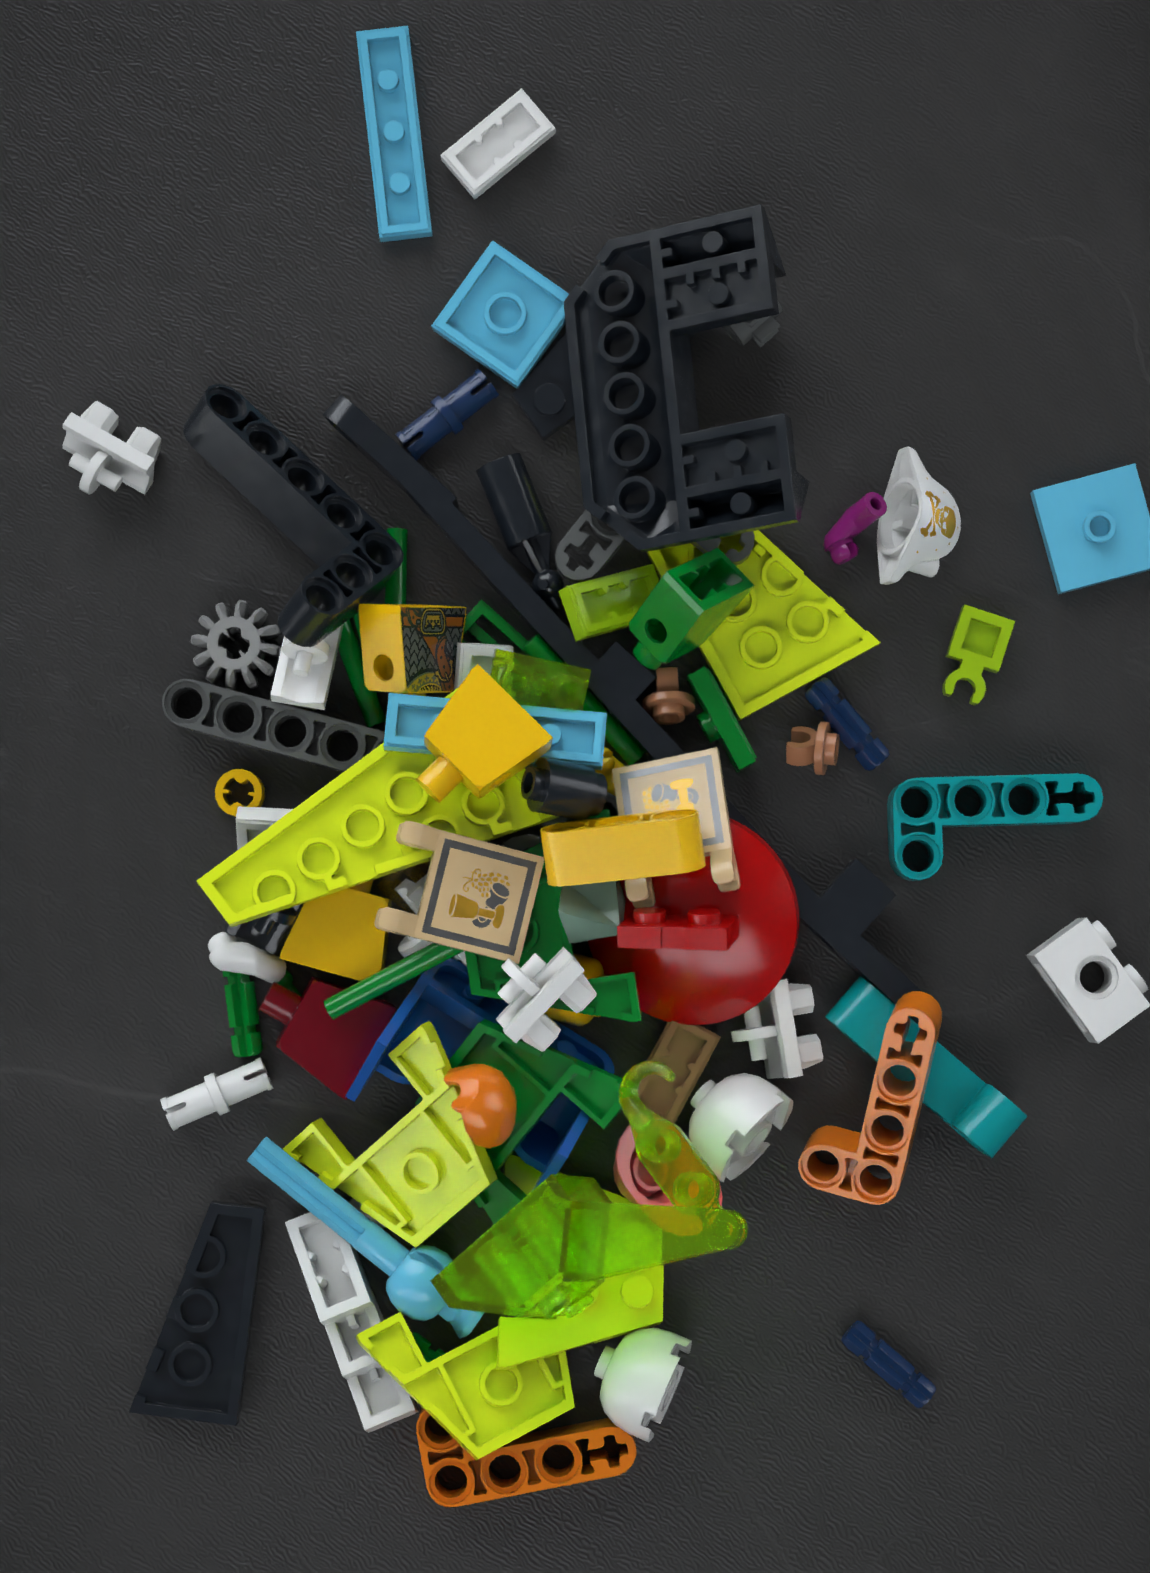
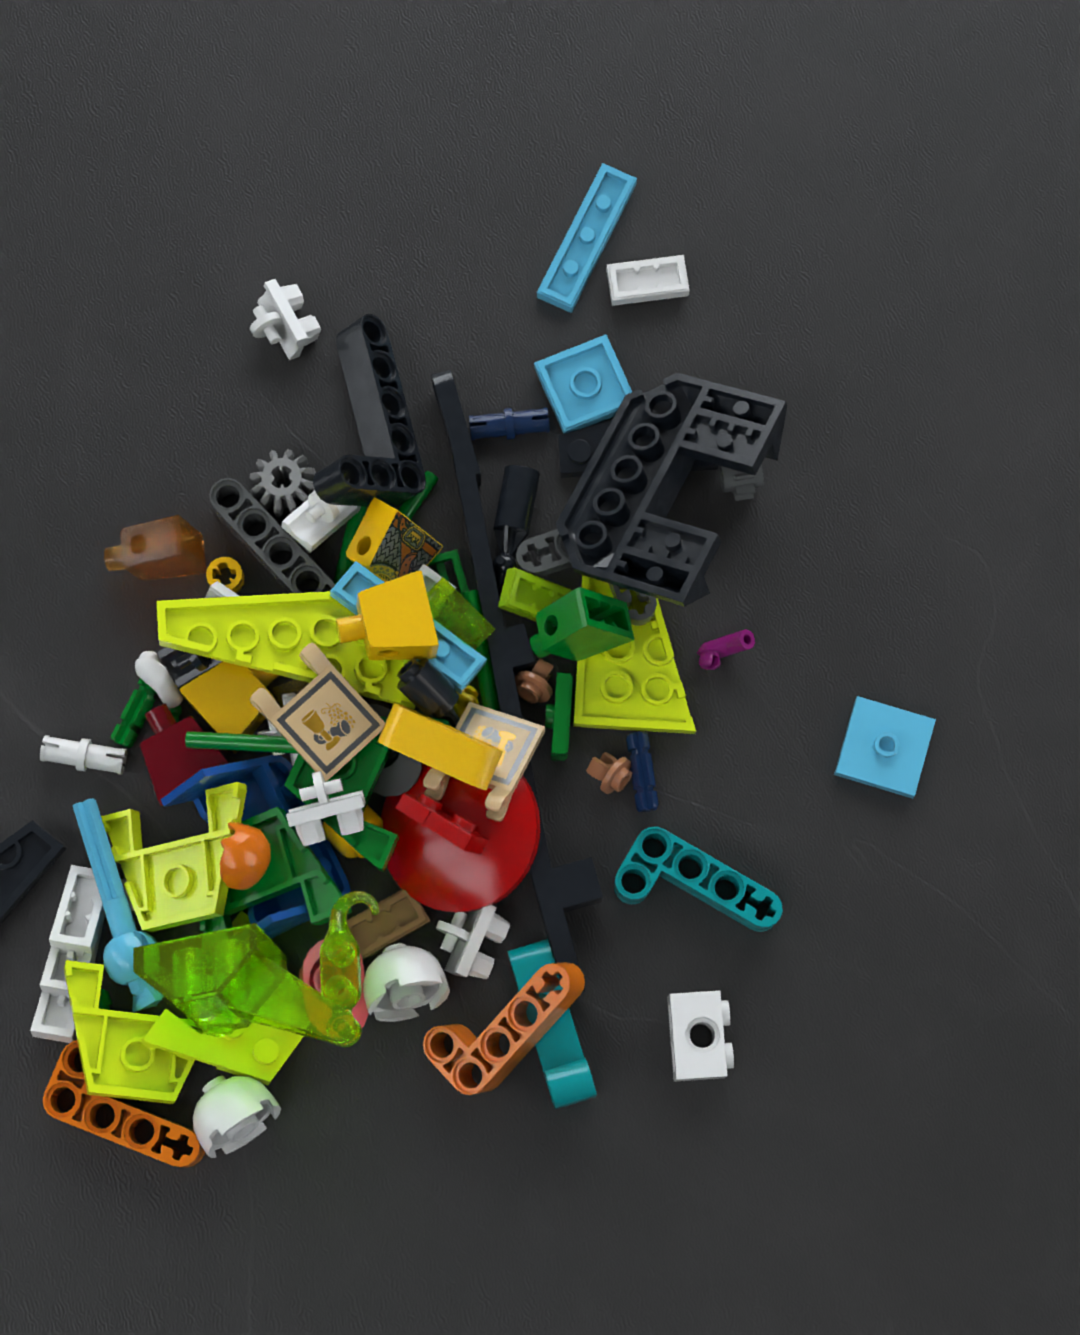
camera: 30 degrees right, 10 degrees down
sand green slope [558,881,626,943] -> none
dark blue axle [841,1320,936,1408] -> none
white hat [877,446,961,585] -> none
lime plate [942,604,1015,706] -> none
none -> clear orange torso [104,515,207,581]

